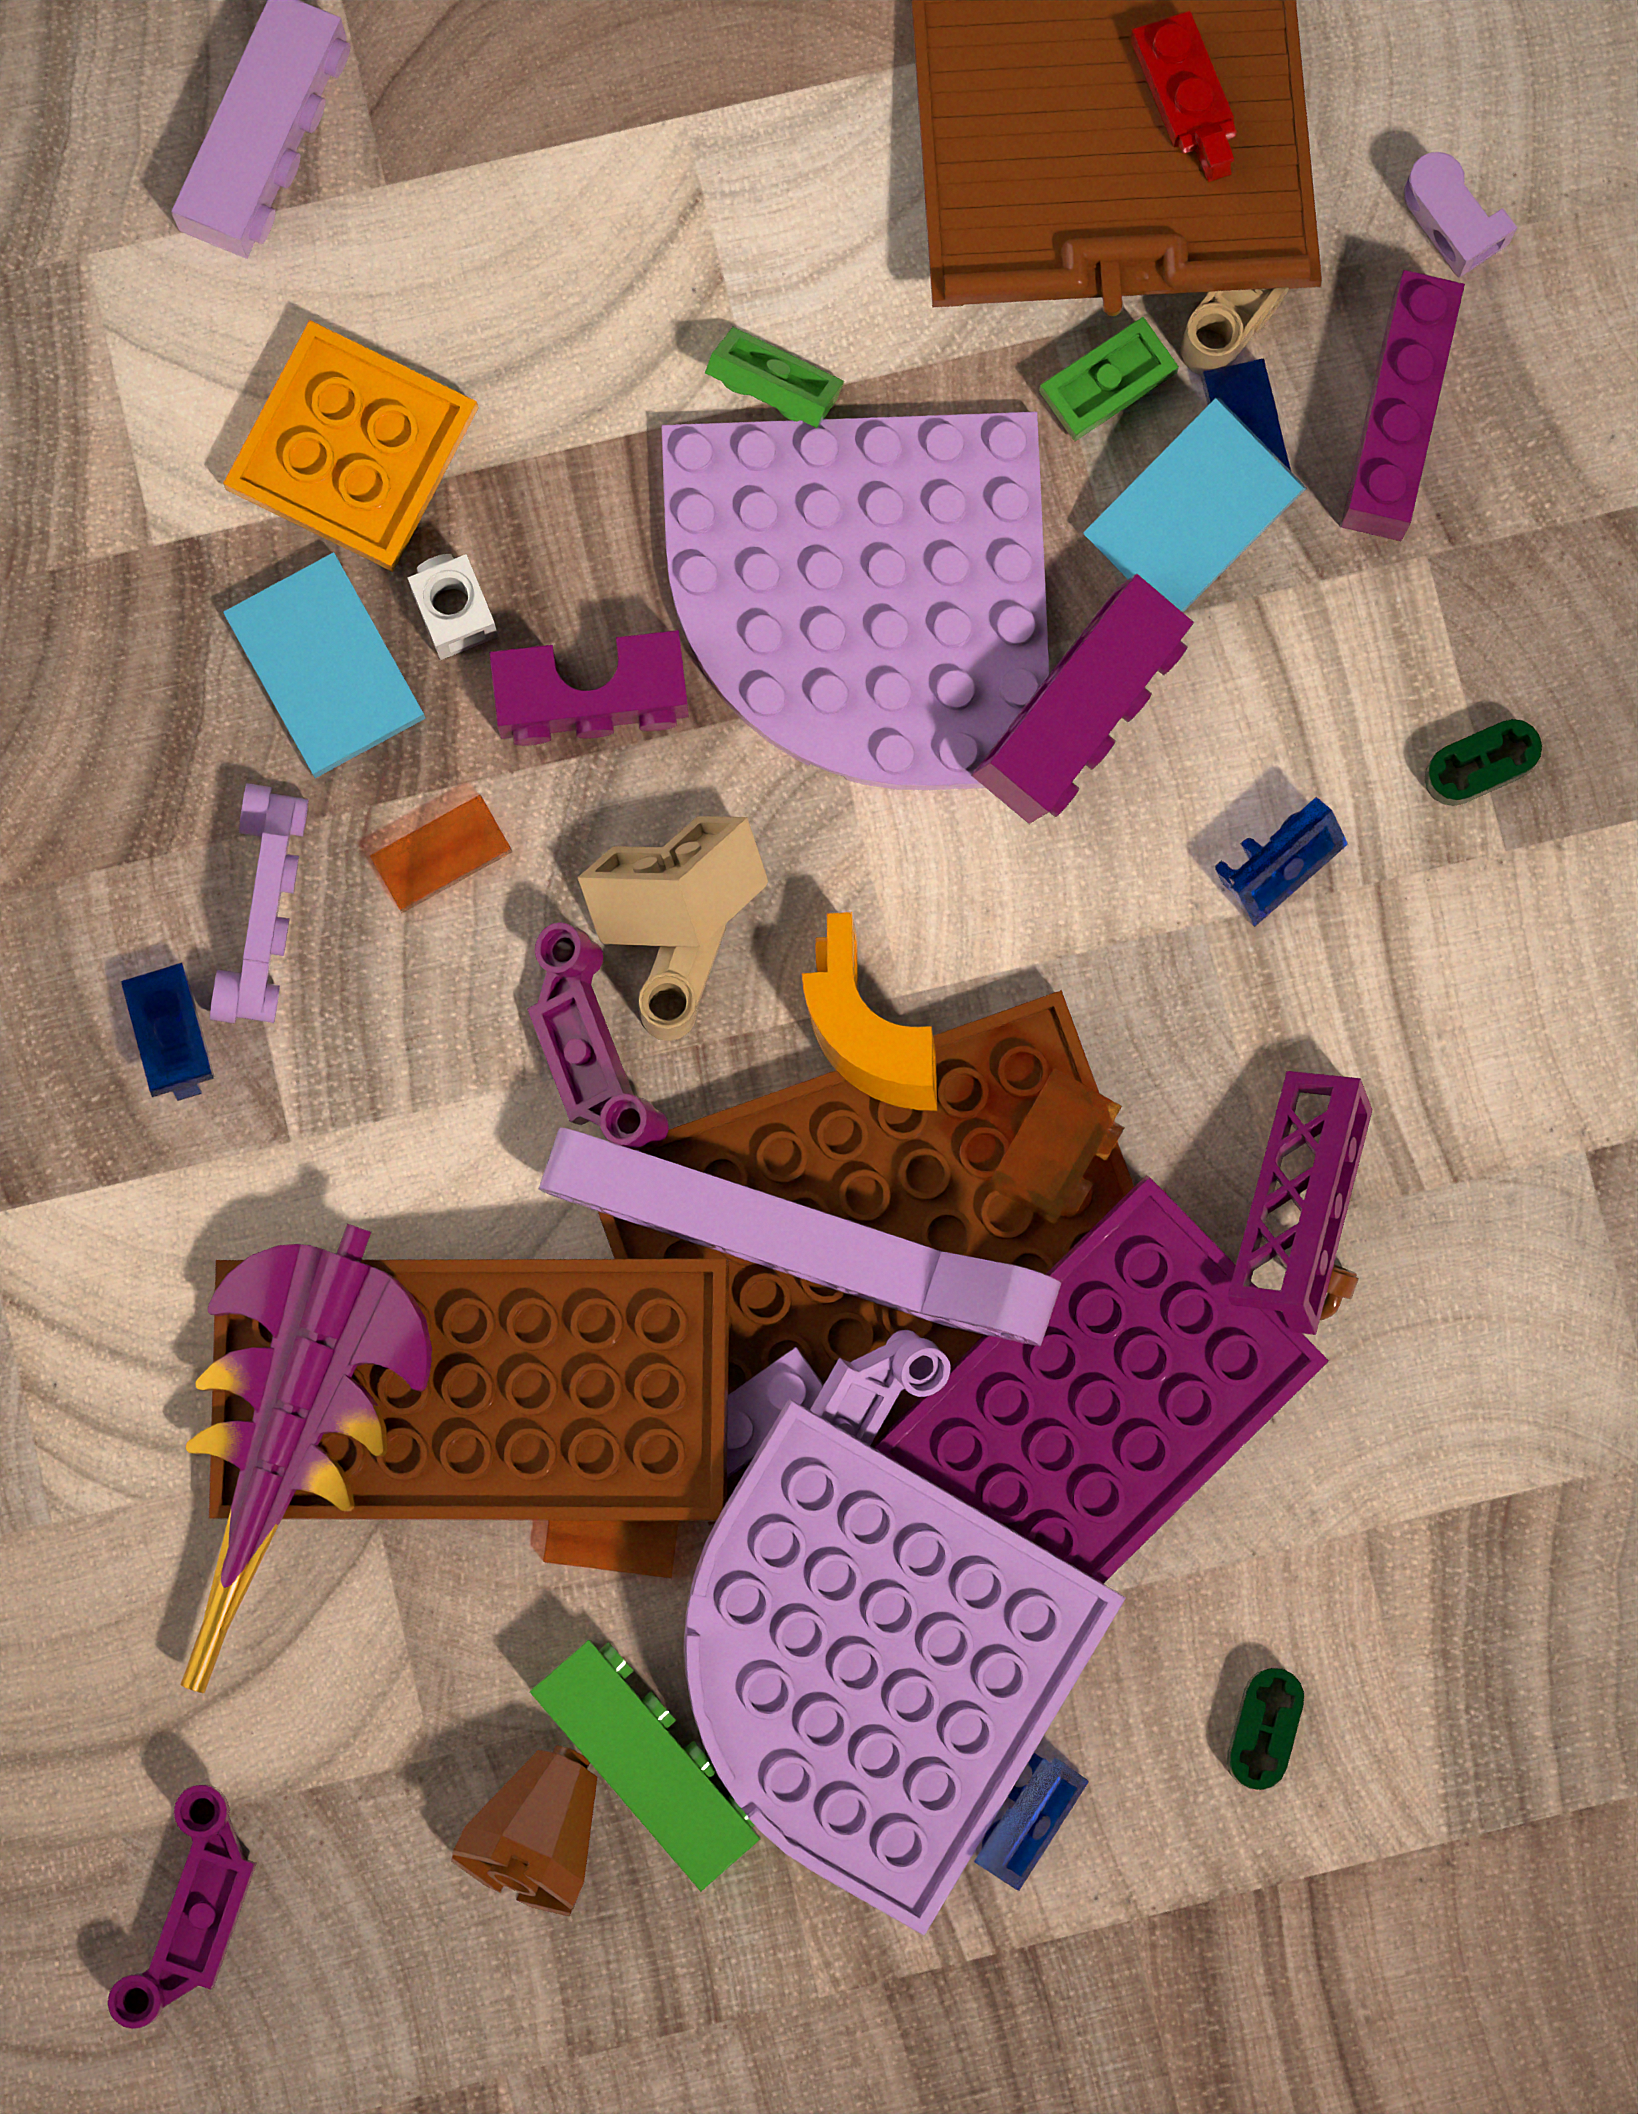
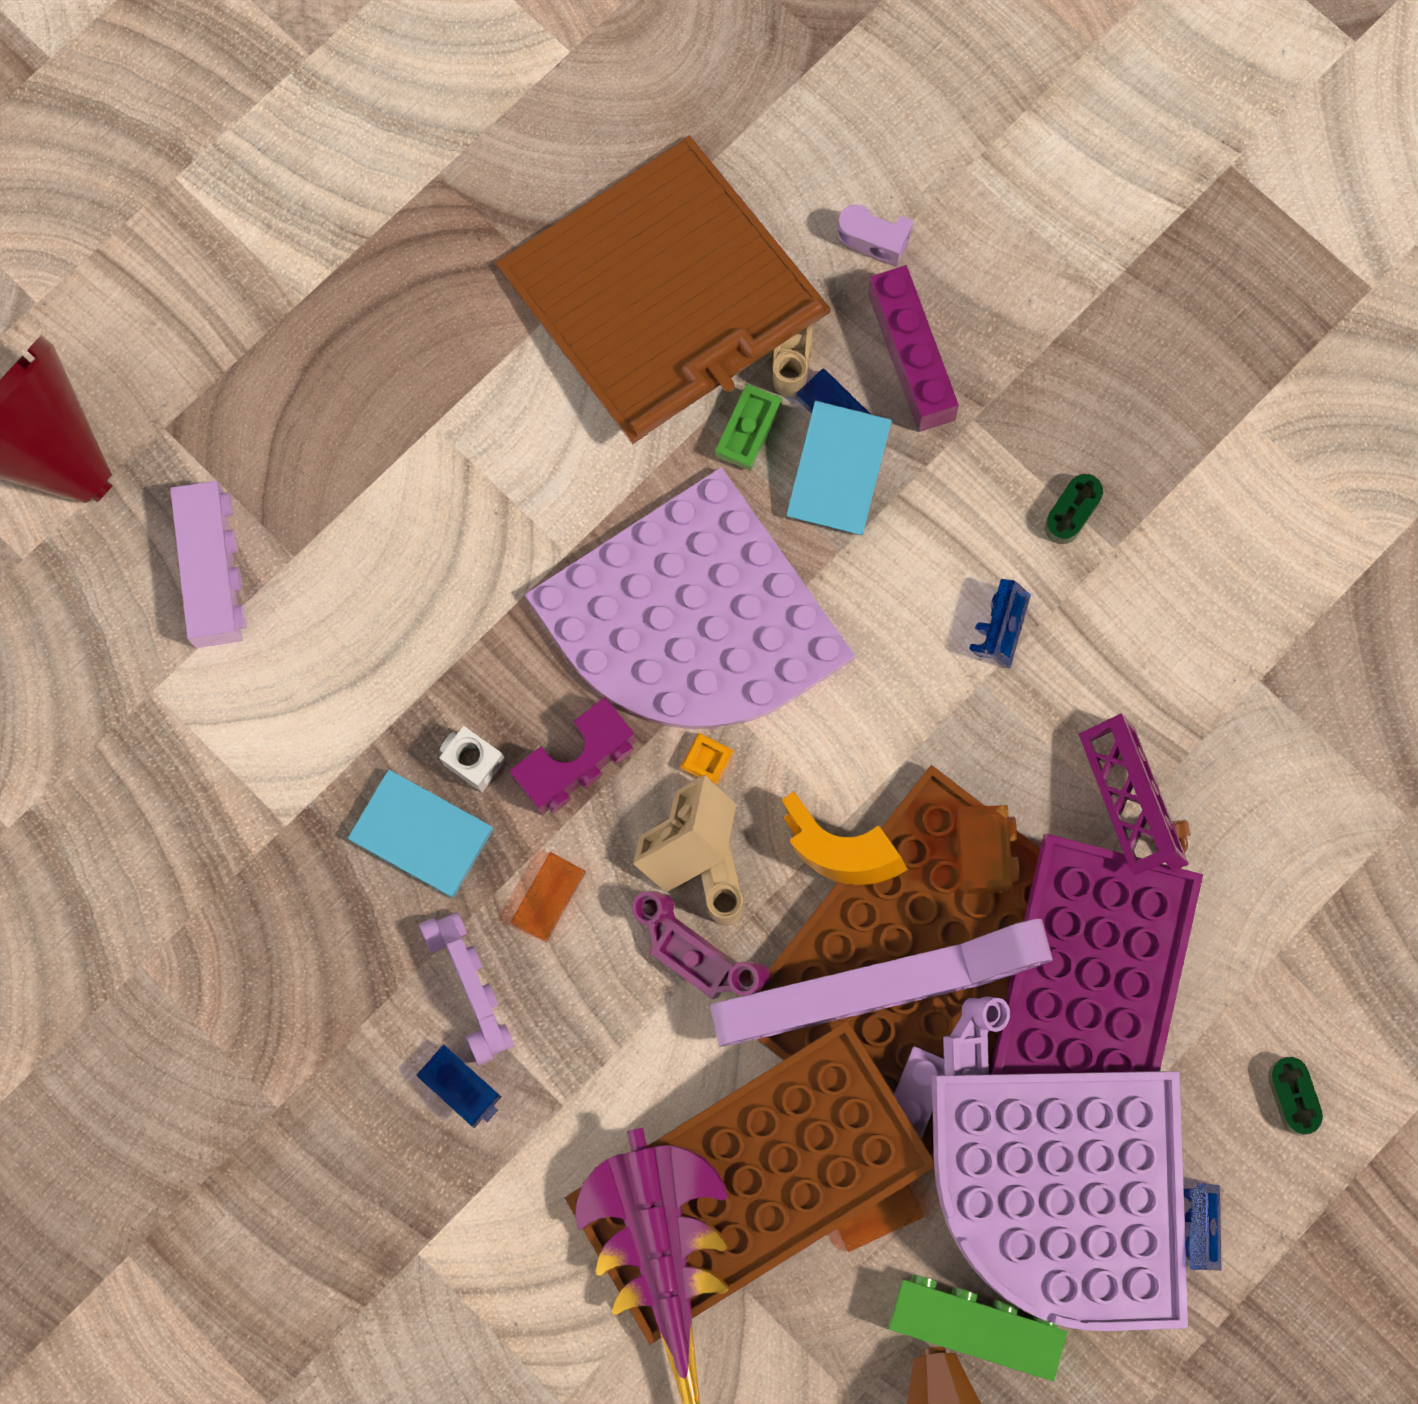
camera: 25 degrees left, 5 degrees down
light orange plate [223,320,479,572] -> none
bright green plate [705,327,844,428] -> none
magenta brick [971,574,1194,824] -> none
red hinge [1131,11,1237,182] -> none
none -> light orange tile [680,732,734,786]

